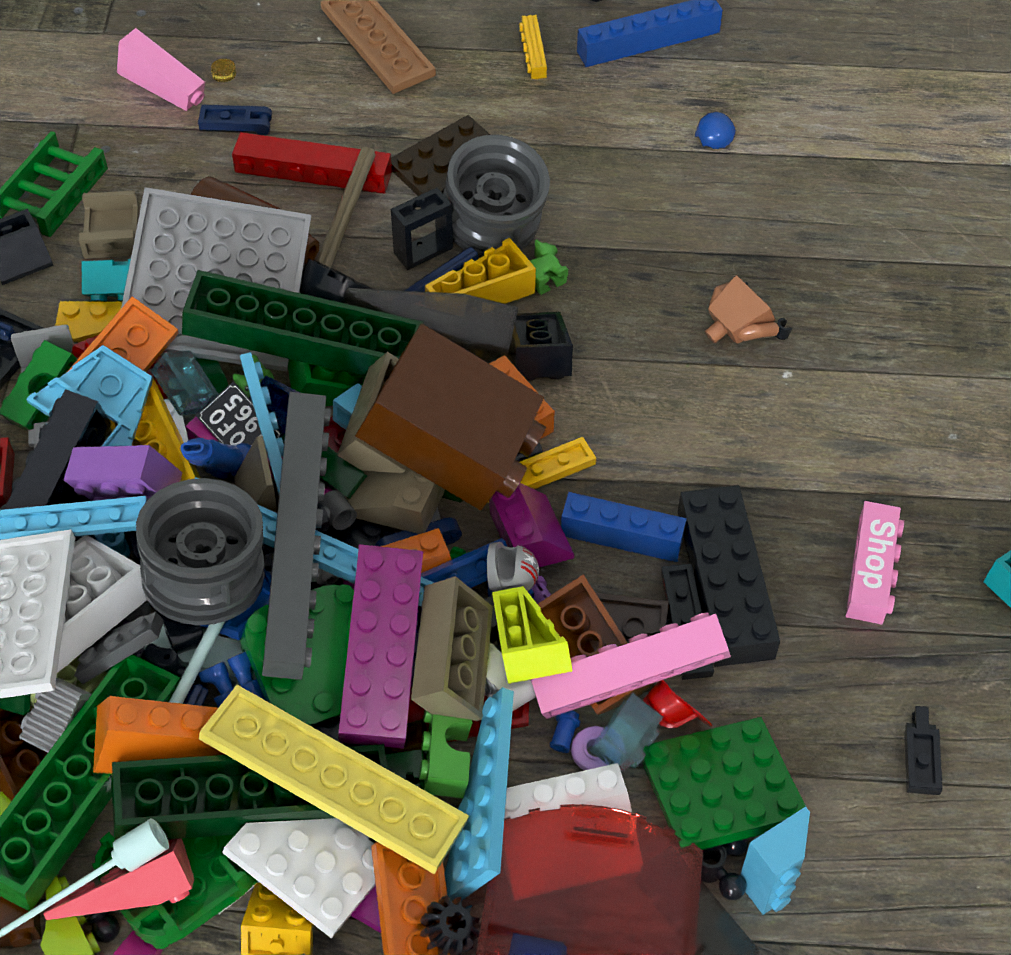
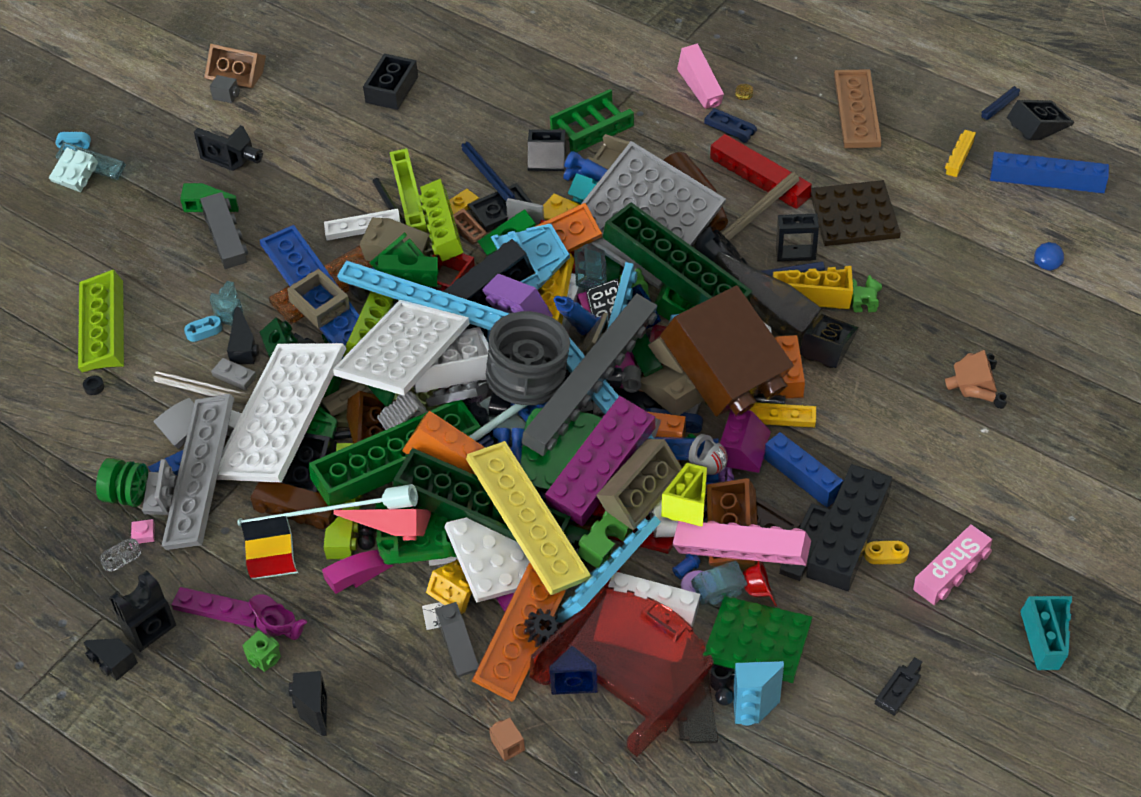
camera: 35 degrees right, 5 degrees down
dark grey wheel [443,135,550,256] -> none
none -> blue piece [563,151,608,182]
none -> yellow plate [864,541,909,564]

